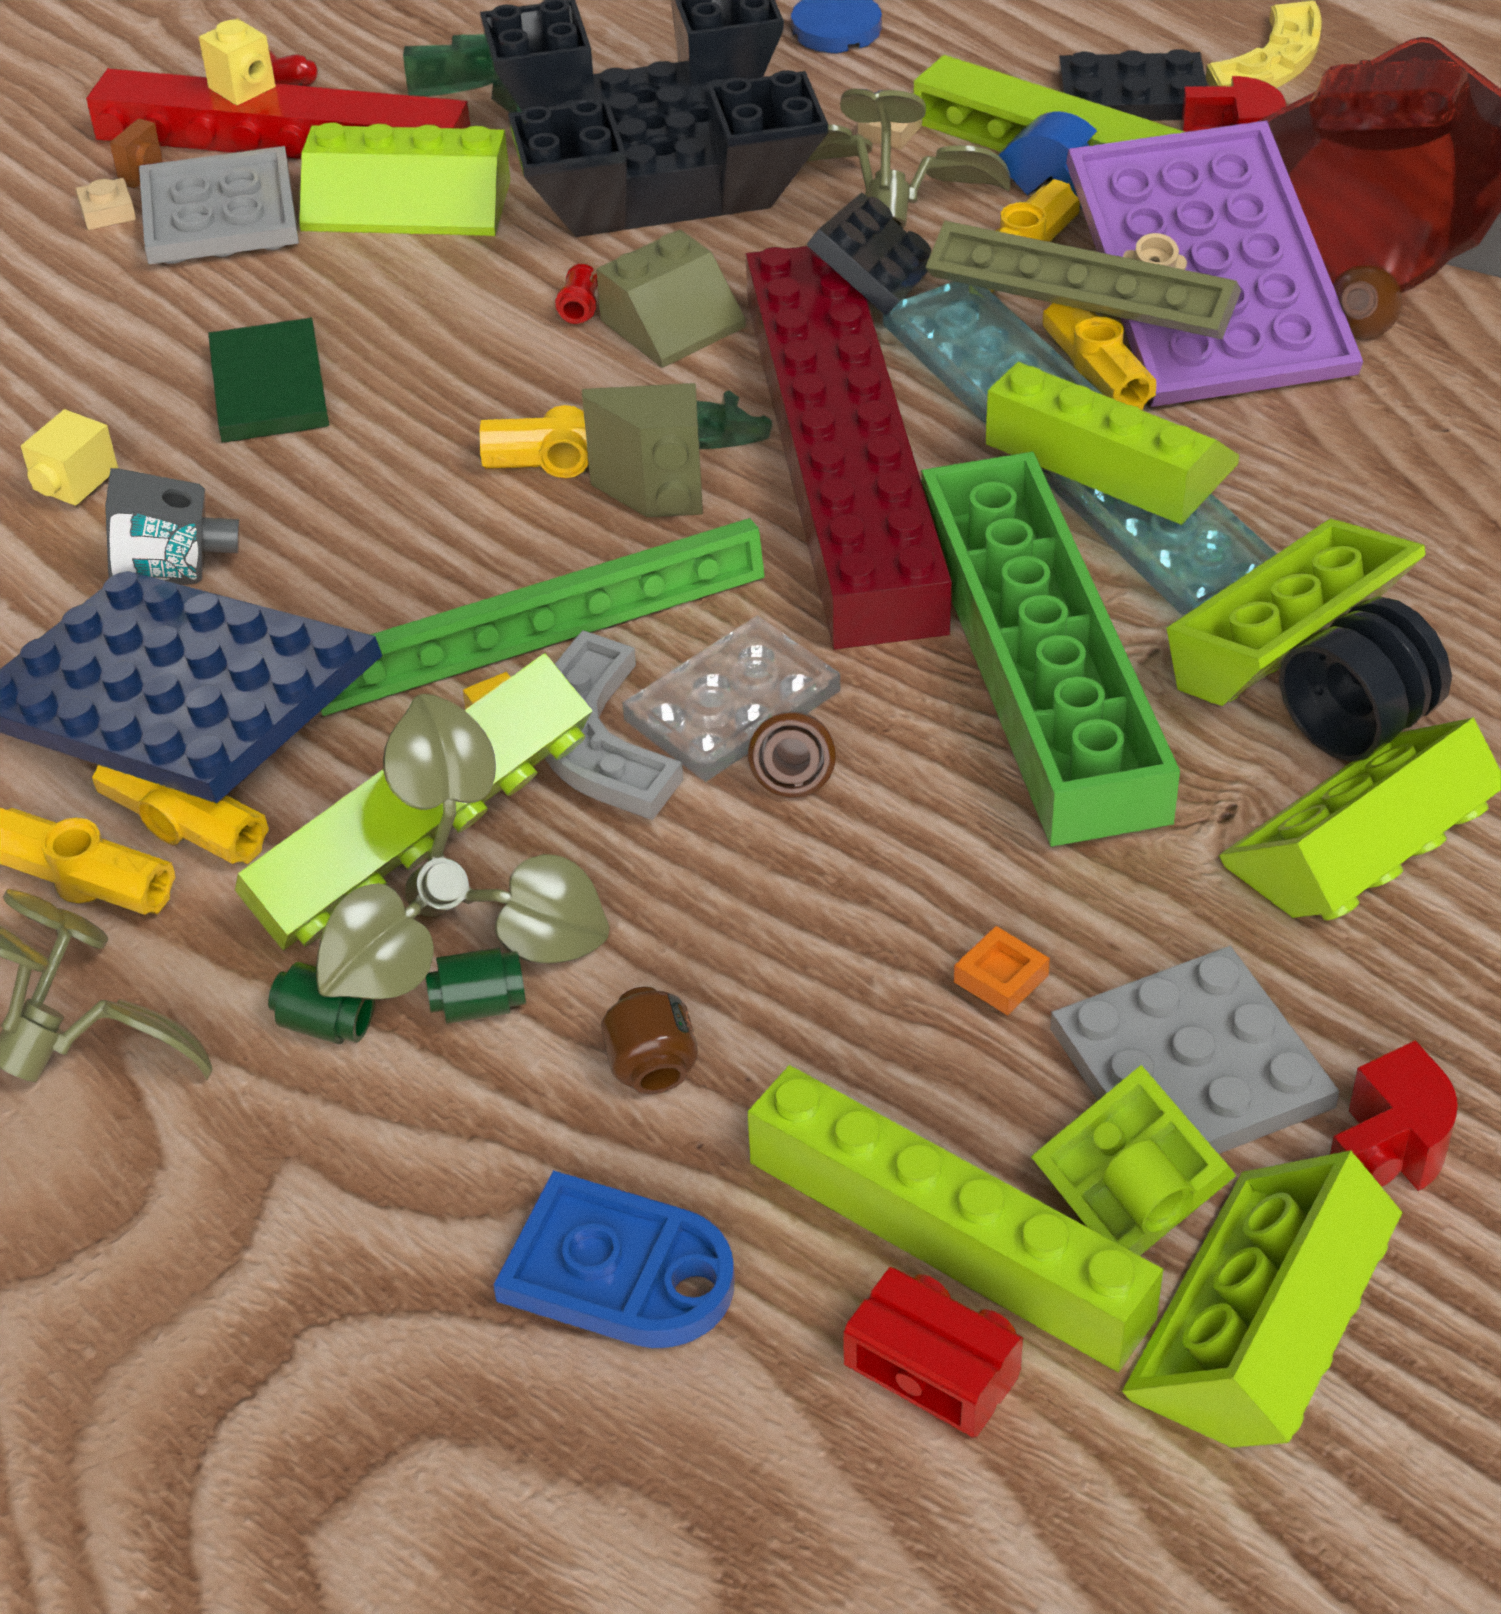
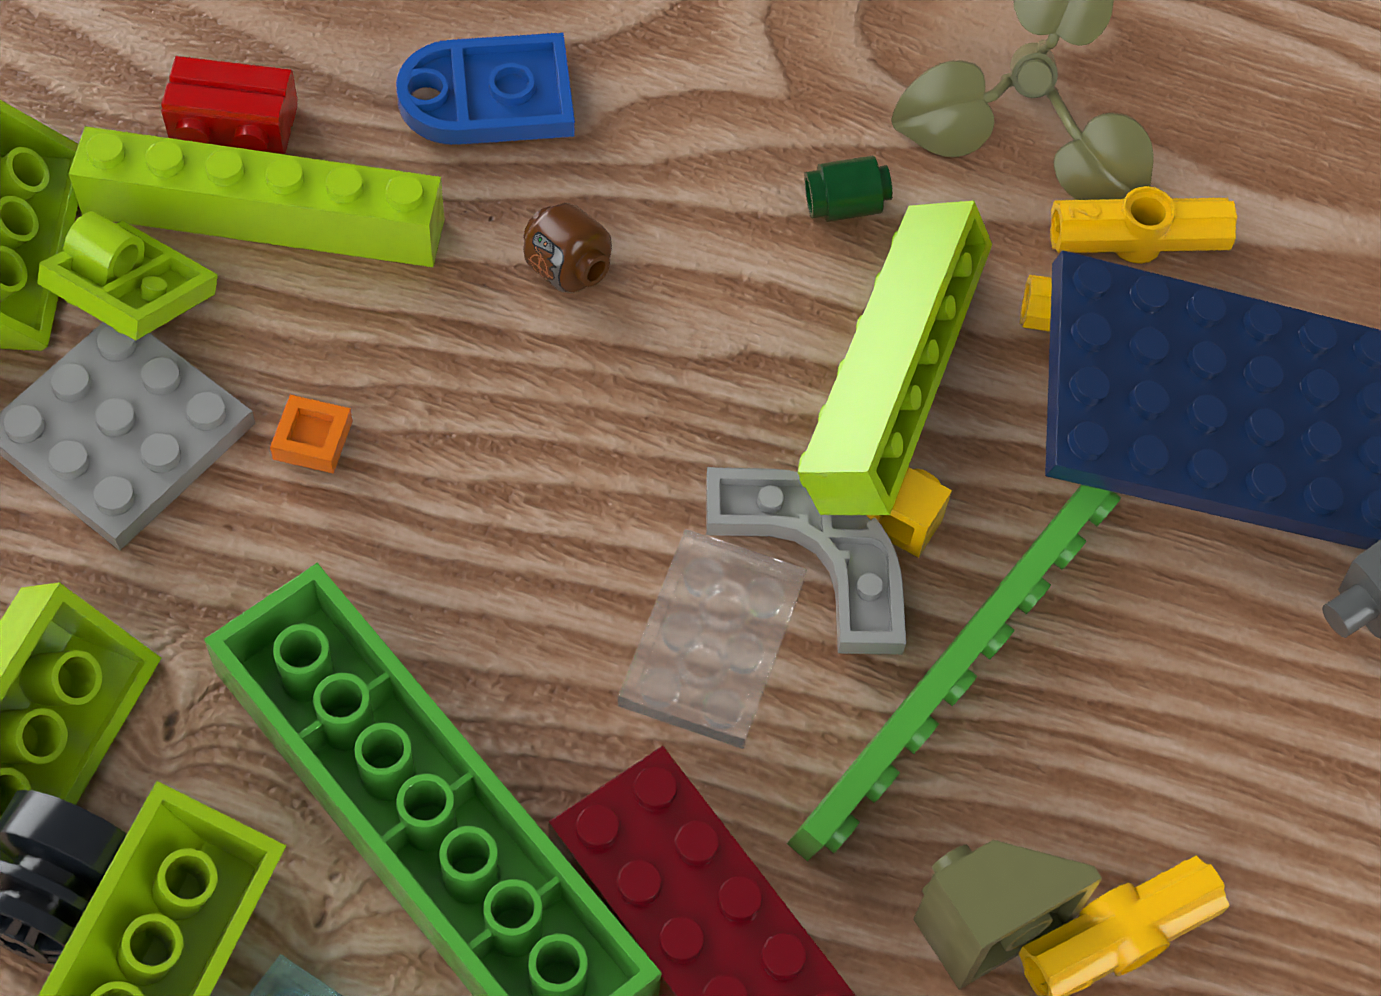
camera: 145 degrees right, 15 degrees up
olive plant [316,694,610,1000] -> none
dark green brick [425,947,526,1024] -> none
reddish brown brick [748,711,836,798] -> none

